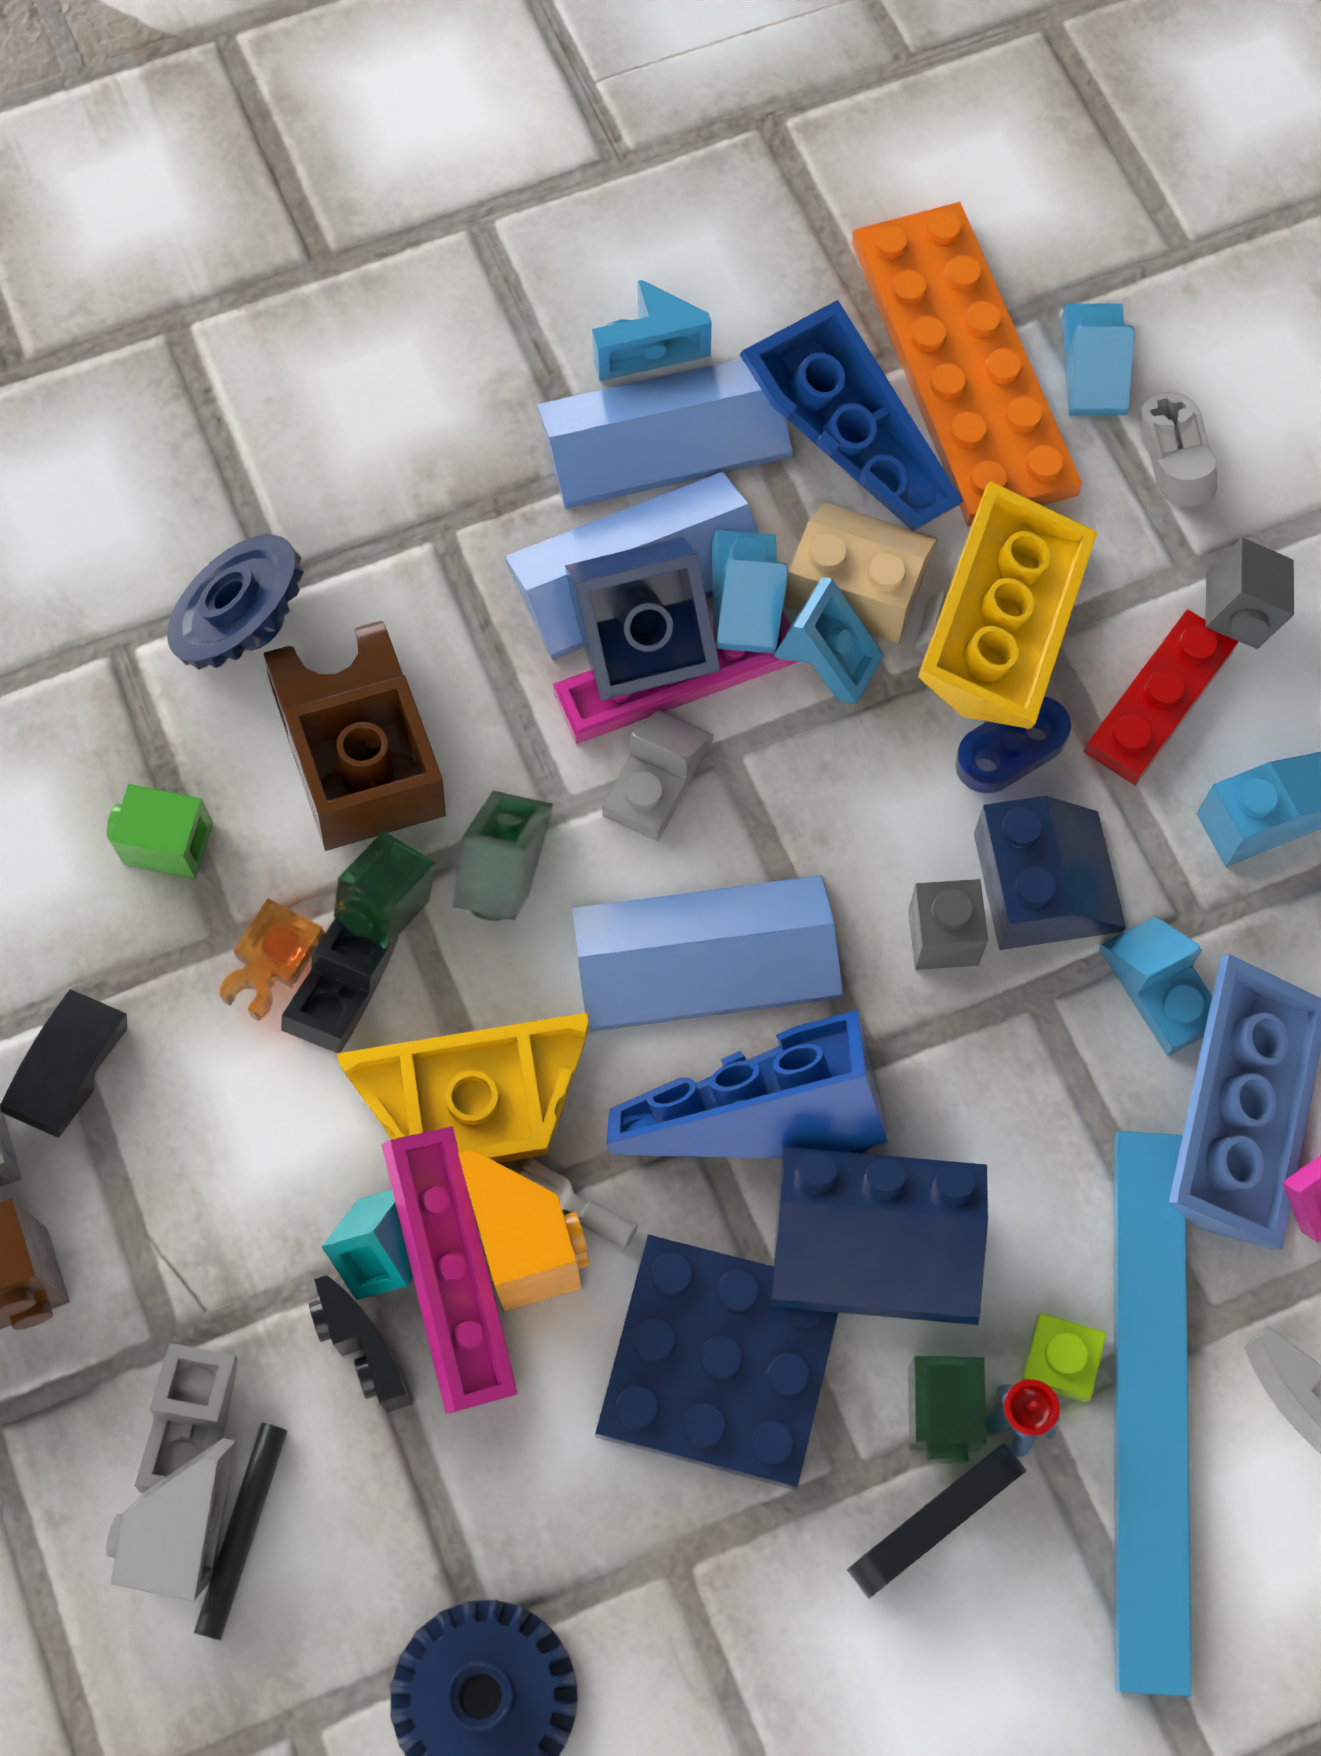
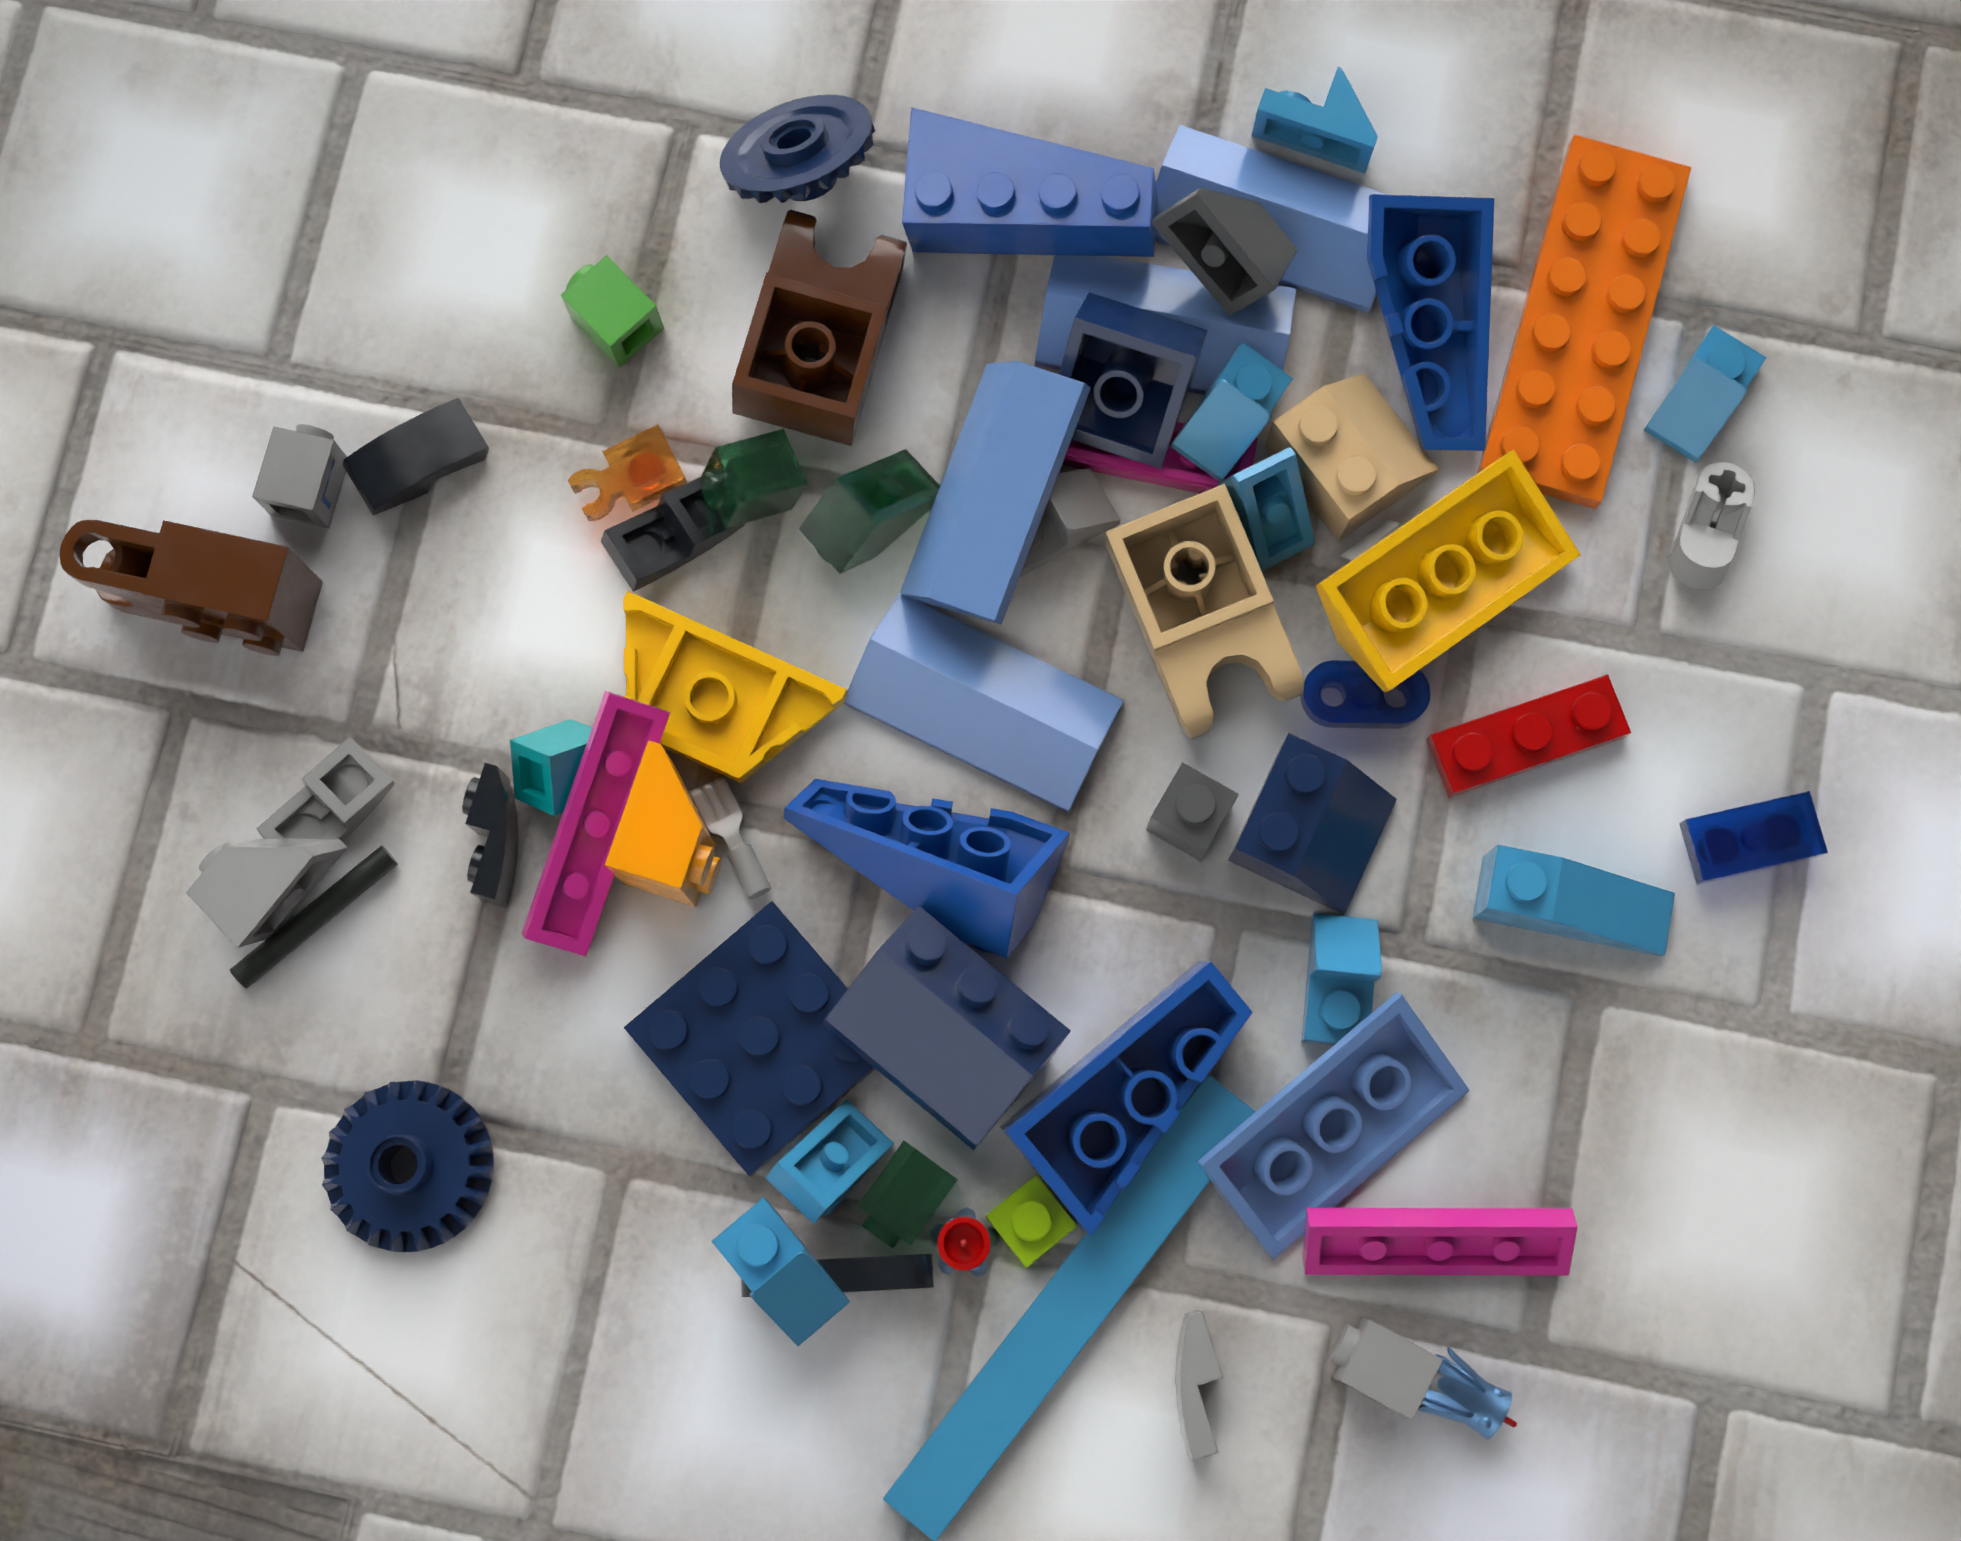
camera: 35 degrees right, 10 degrees up
dark grey brick [1205,537,1294,649] -> none
none -> dark azure slope [711,1197,851,1346]
none -> dark azure slope [765,1099,894,1224]
none -> medium blue slope [900,361,1091,625]
none -> wedge [902,107,1158,257]
none -> blue wedge [1000,961,1253,1236]
none -> tan brick [1106,484,1304,739]
none -> dark grey slope [1151,188,1298,316]

